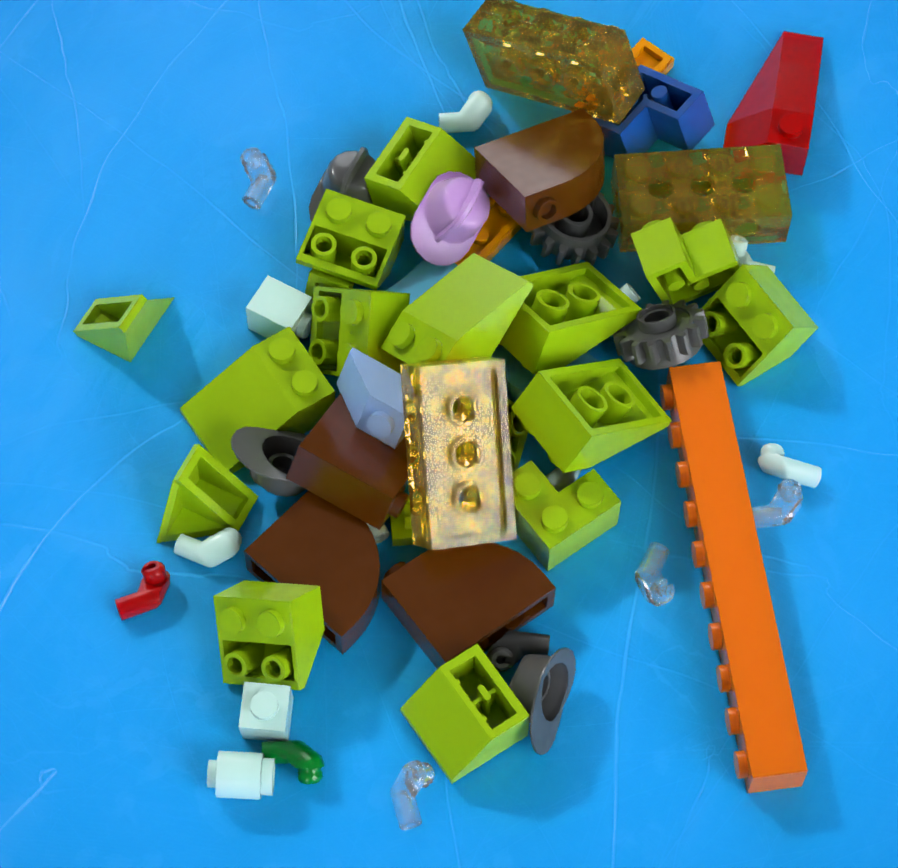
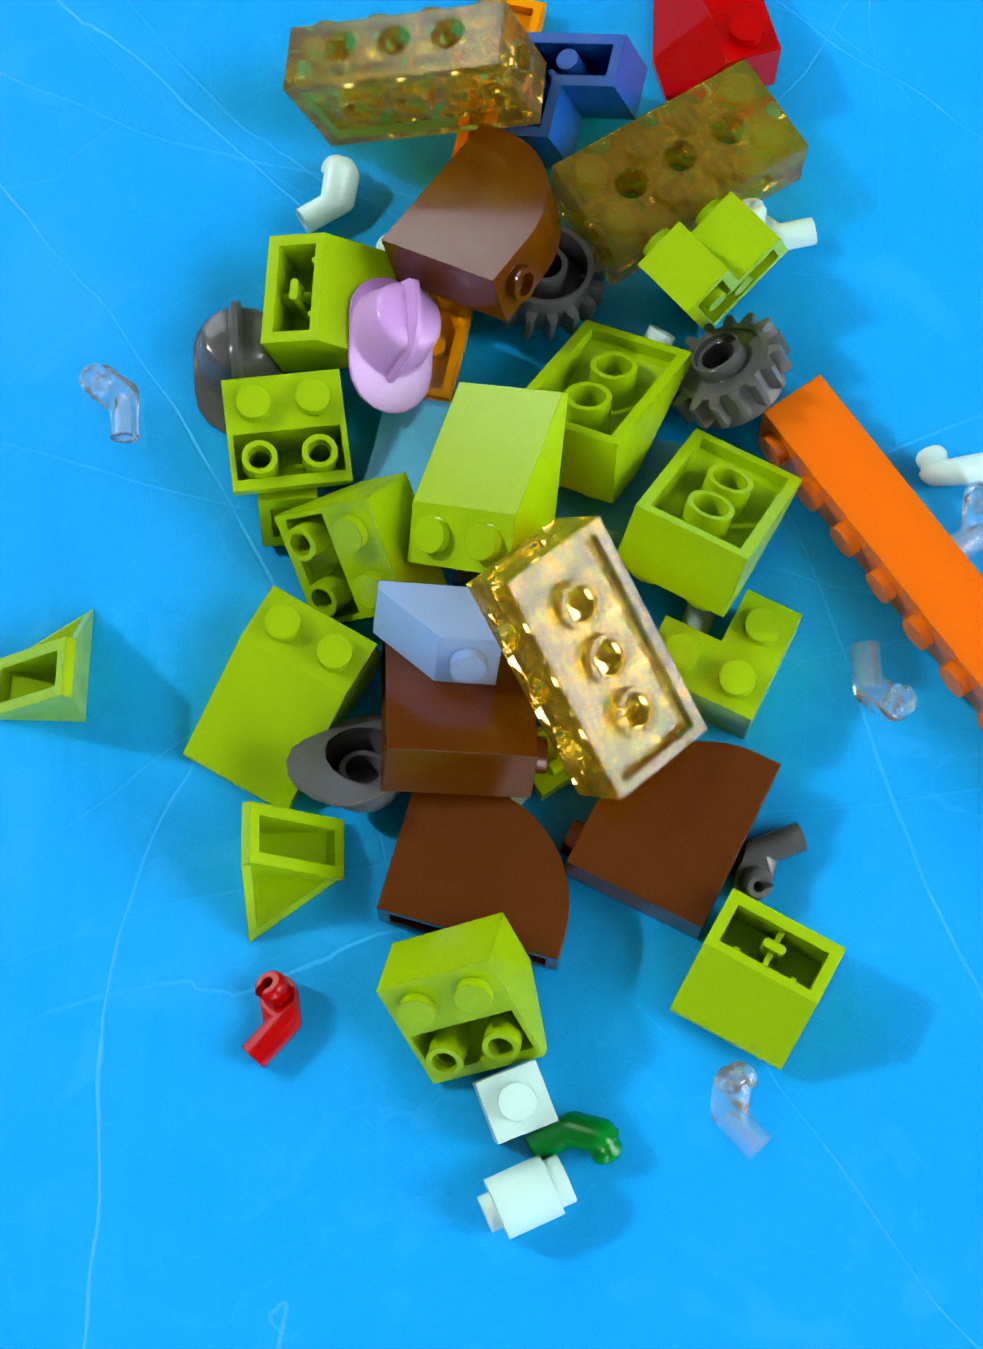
camera: 25 degrees left, 10 degrees up
light aqua arm [173,527,242,568] -> none
light aqua brick [246,275,313,339] -> none
dark grey piece [509,647,576,755] -> none
lime slope [702,264,818,386] -> none

